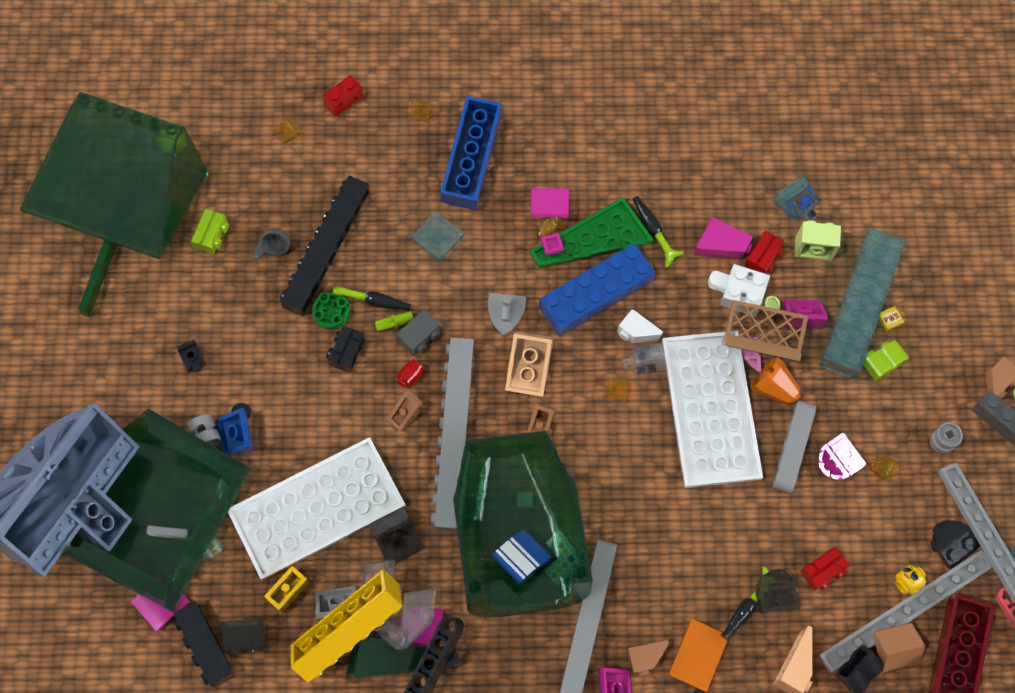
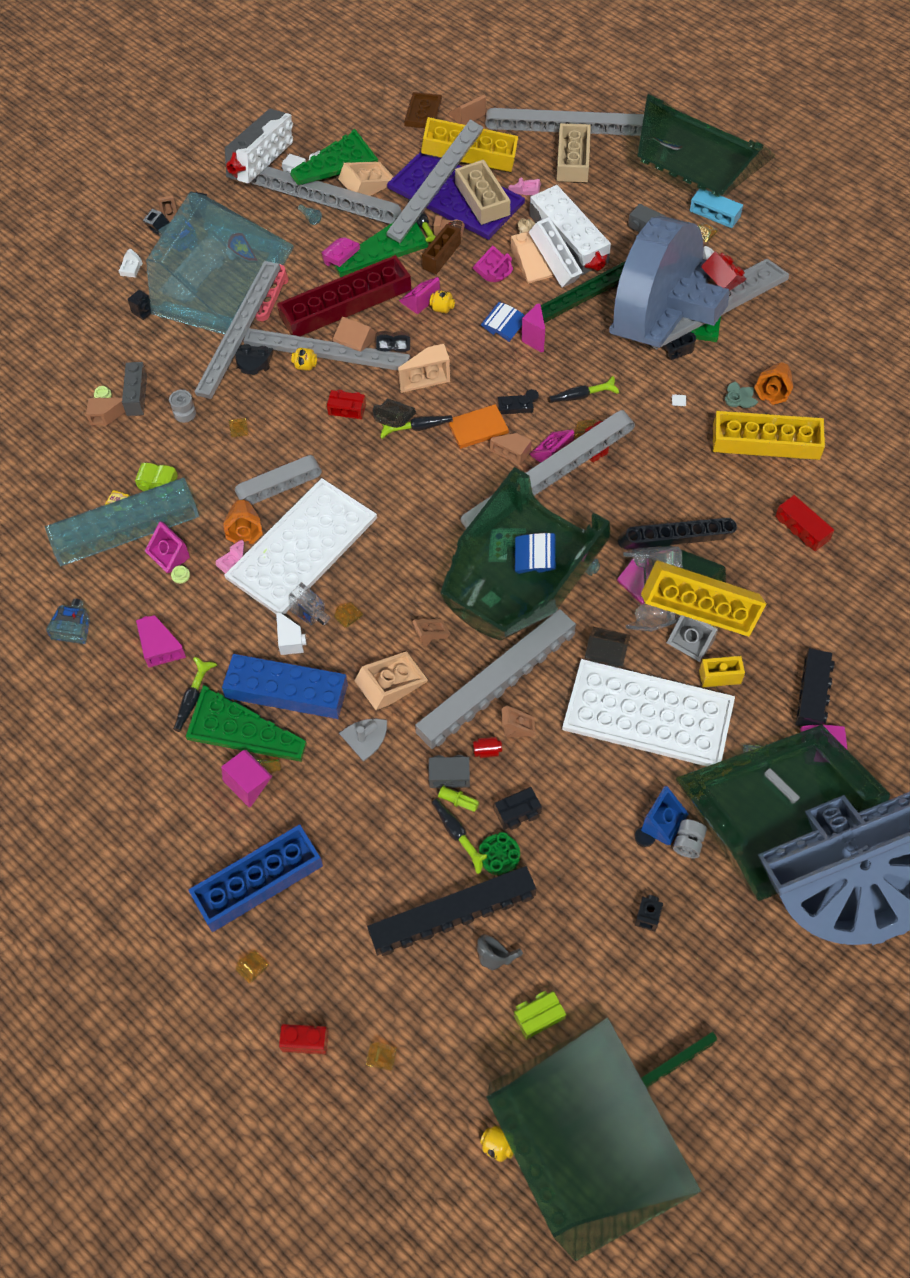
camera: 130 degrees left, 10 degrees down
clear smoke slope [221,618,268,655] -> none
clear light blue plate [411,211,464,262] -> none
dark pink tile [541,233,564,256] -> none
white brick [708,264,770,317] -> none
medium nougat fence [722,300,808,361] -> none
red brick [744,231,784,274] -> none
yellowish green brick [795,221,841,261] -> none
slope [818,432,867,479] -> none

